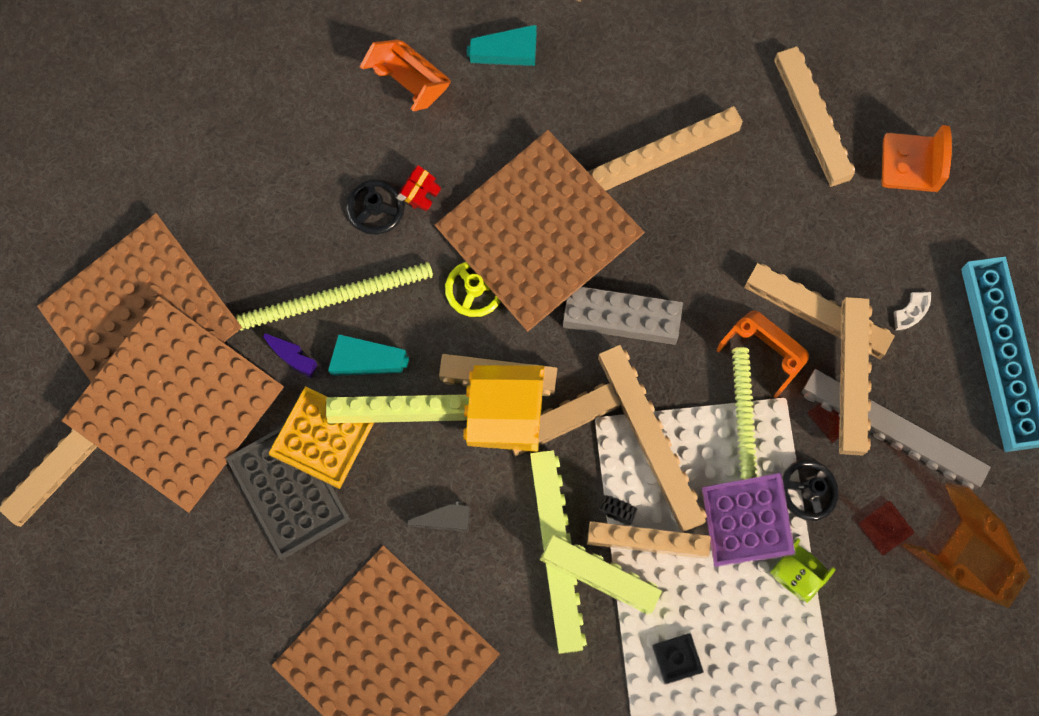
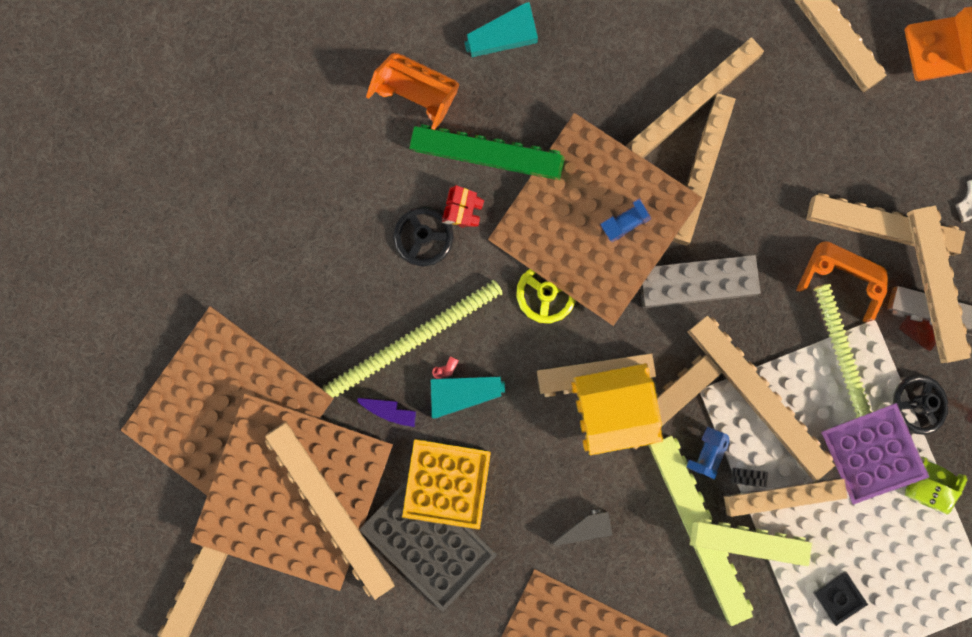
camera: 20 degrees left, 10 degrees up
yellowish green brick [326,395,469,423] -> none
none -> tan brick [265,422,395,599]
none -> green brick [409,125,565,181]
none -> coral arm [432,357,459,379]
none -> blue piece [600,199,651,242]
none -> tan brick [673,93,736,246]
none -> blue piece [686,427,730,480]

